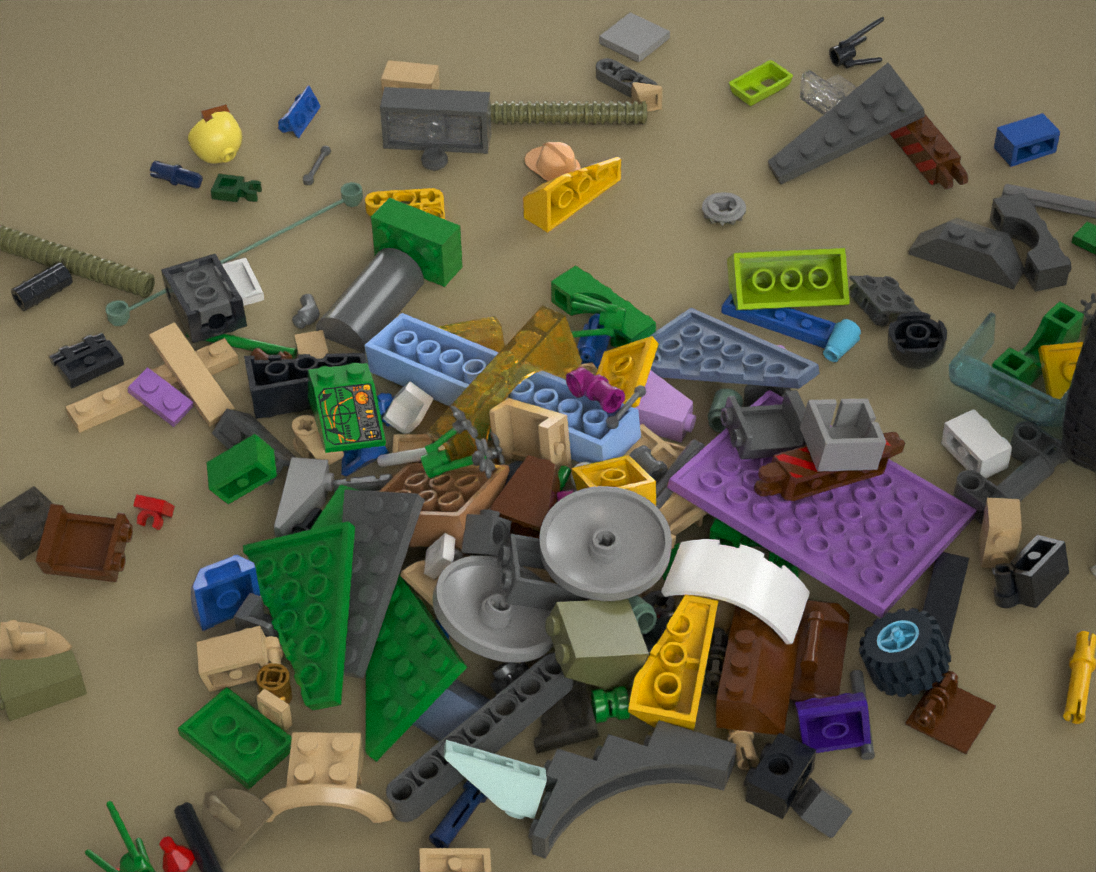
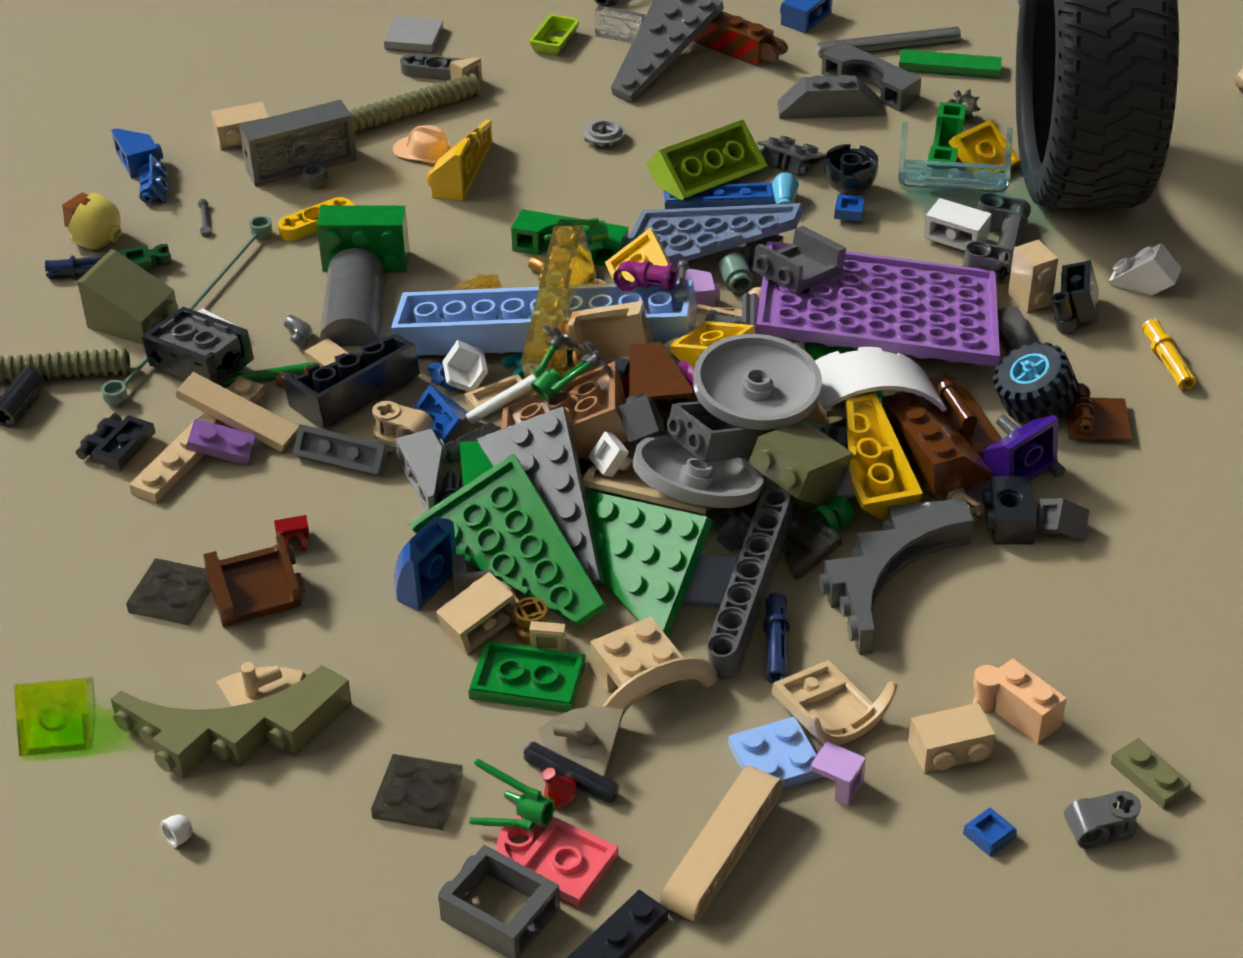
camera: 30 degrees left, 5 degrees down
green brick [206,434,277,504] -> none
green slope [308,363,386,453] -> none
light aqua slope [444,740,547,819] -> none
reddish brown hinge [754,432,906,501] -> none
light grey piece [800,399,886,471] -> none
none -> olive slope [77,249,178,345]
none -> blue slope [111,128,164,178]
none -> clear smoke plate [371,754,463,831]
none -> blue plate [834,194,865,222]

